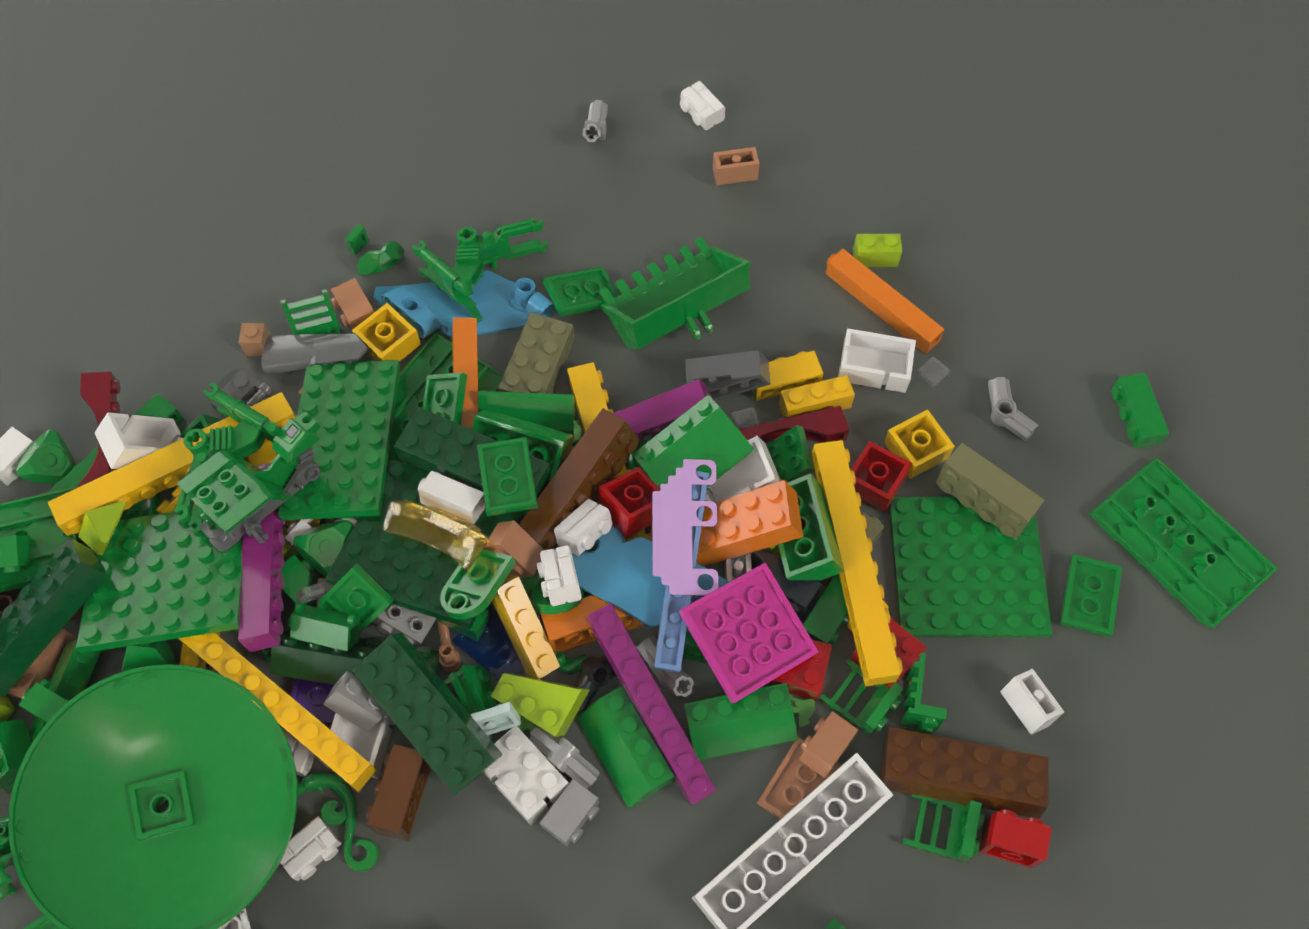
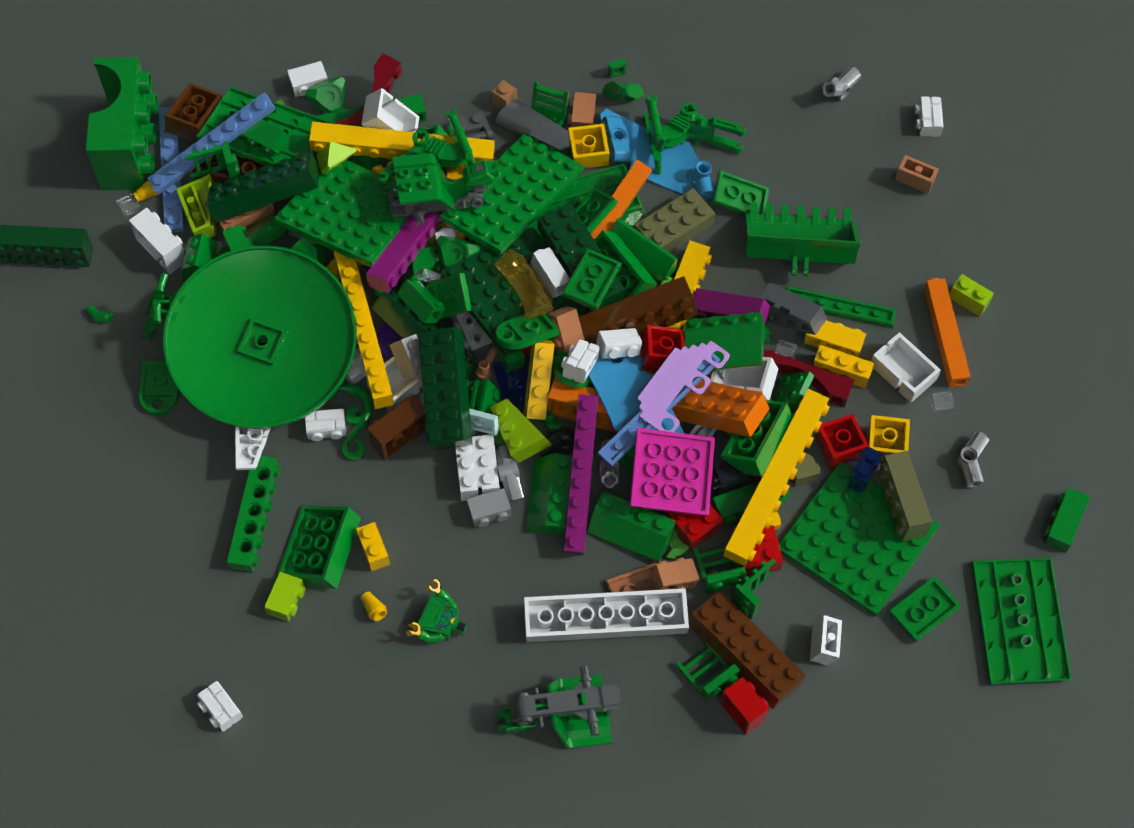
camera: 35 degrees right, 0 degrees up
none -> green tile [786,286,897,328]
none -> clear blue brick [848,447,882,493]

